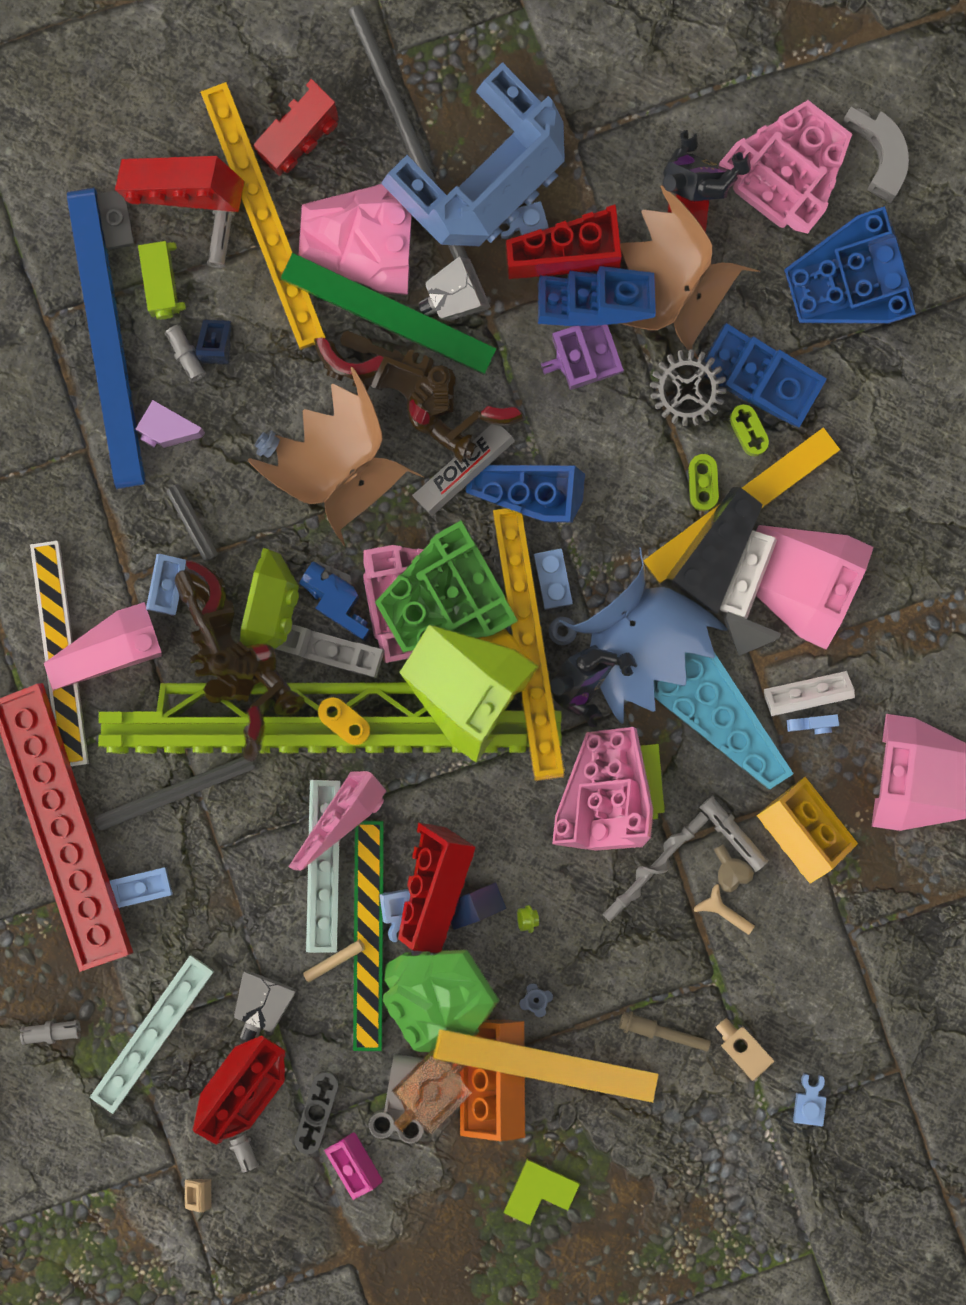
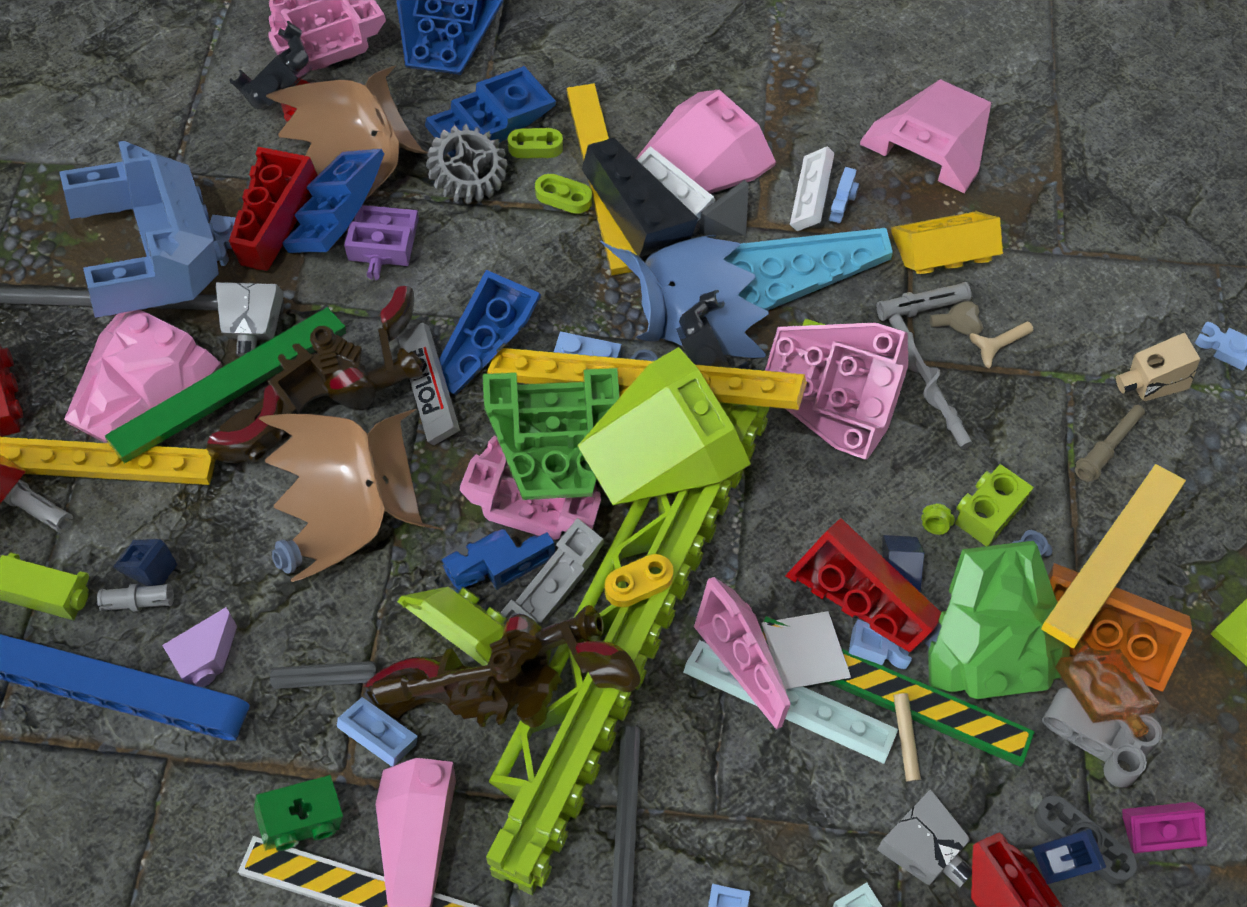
camera: 70 degrees left, 25 degrees down
none -> green brick [254,775,343,851]
none -> white sticker [761,611,851,689]
none -> lime brick [955,464,1034,546]
none -> dark blue slope [1032,828,1106,884]

